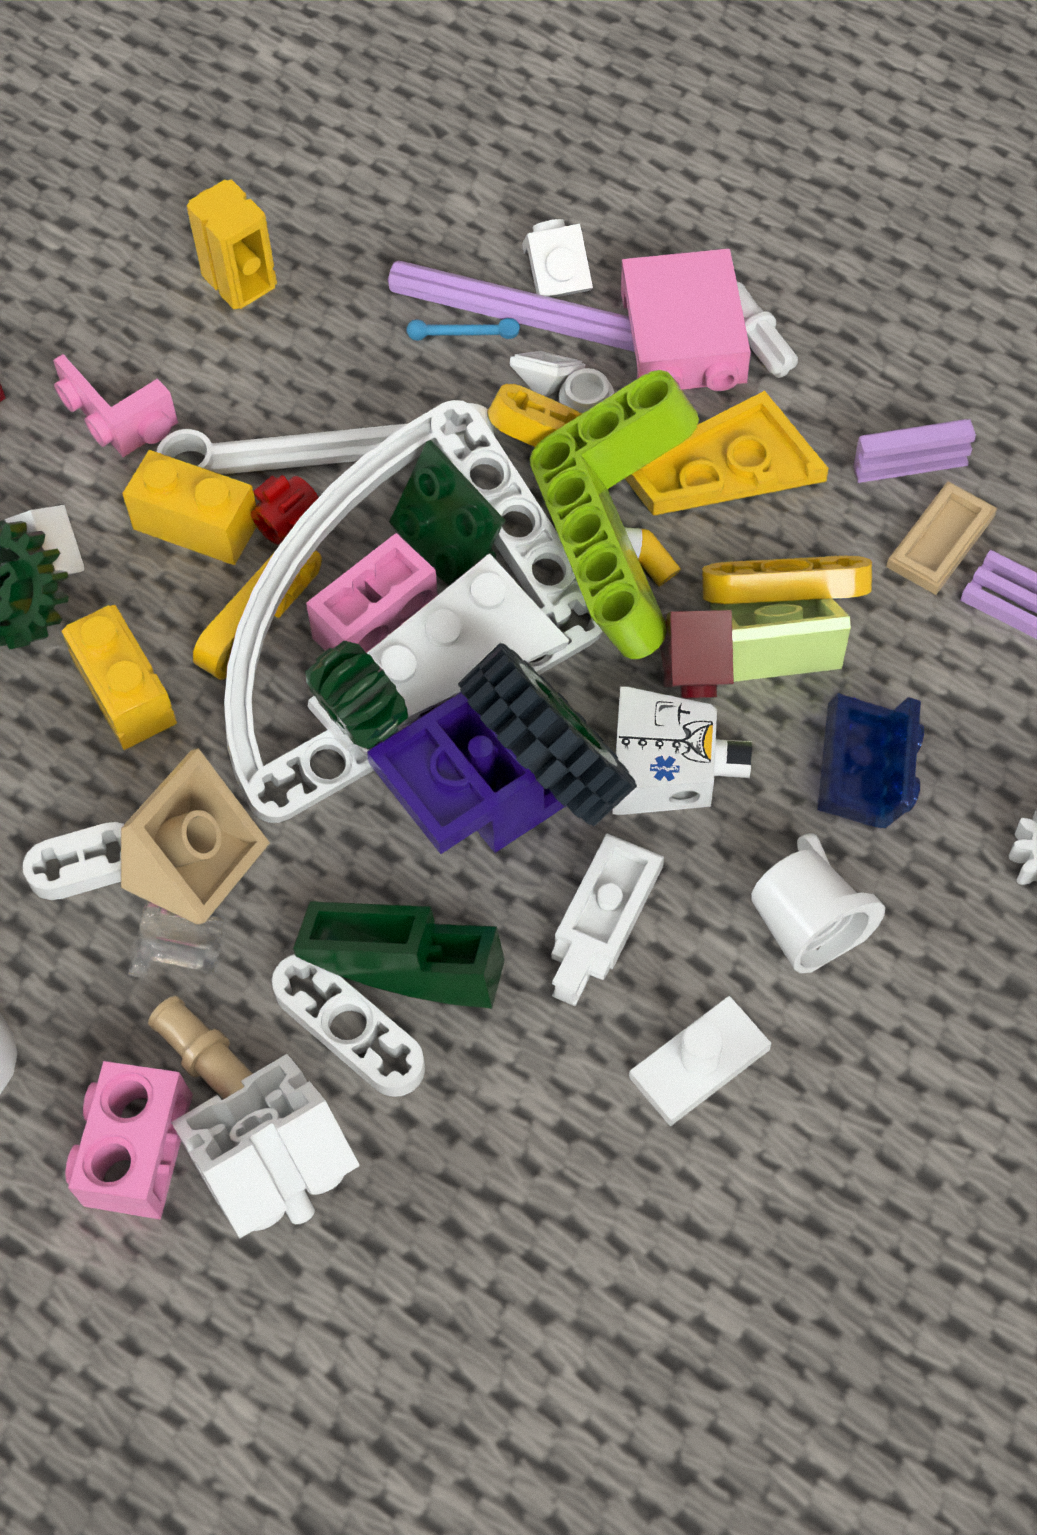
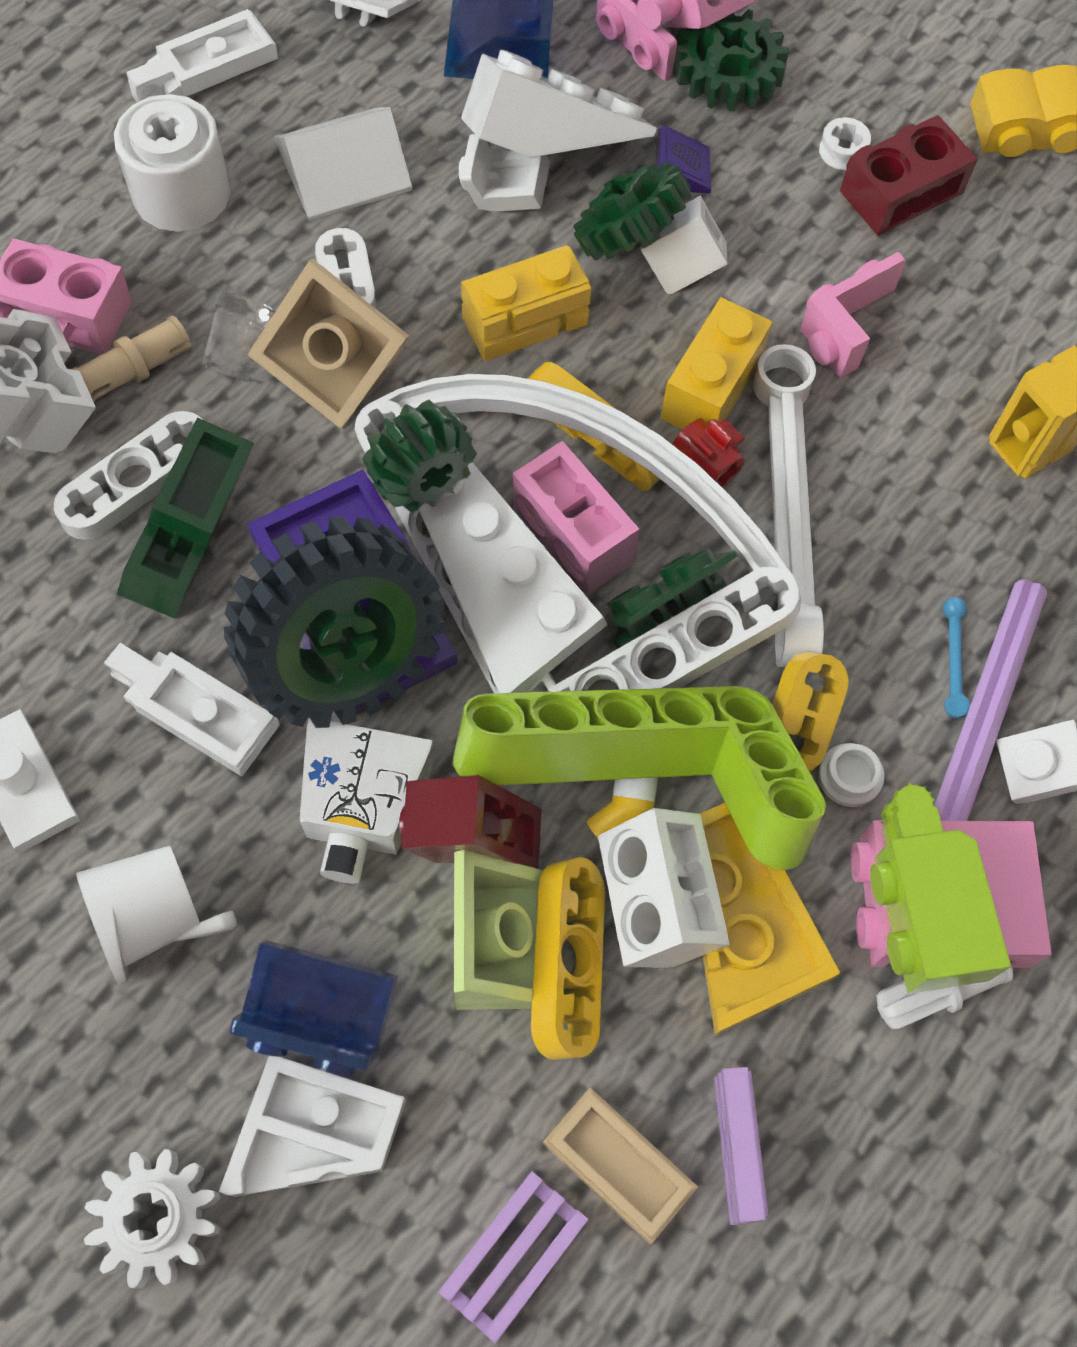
camera: 90 degrees right, 5 degrees up
white slope [510,351,585,397] -> none
none -> white wing [219,1054,406,1197]
none -> white brick [598,808,730,968]
none -> lime hinge [870,783,1011,994]

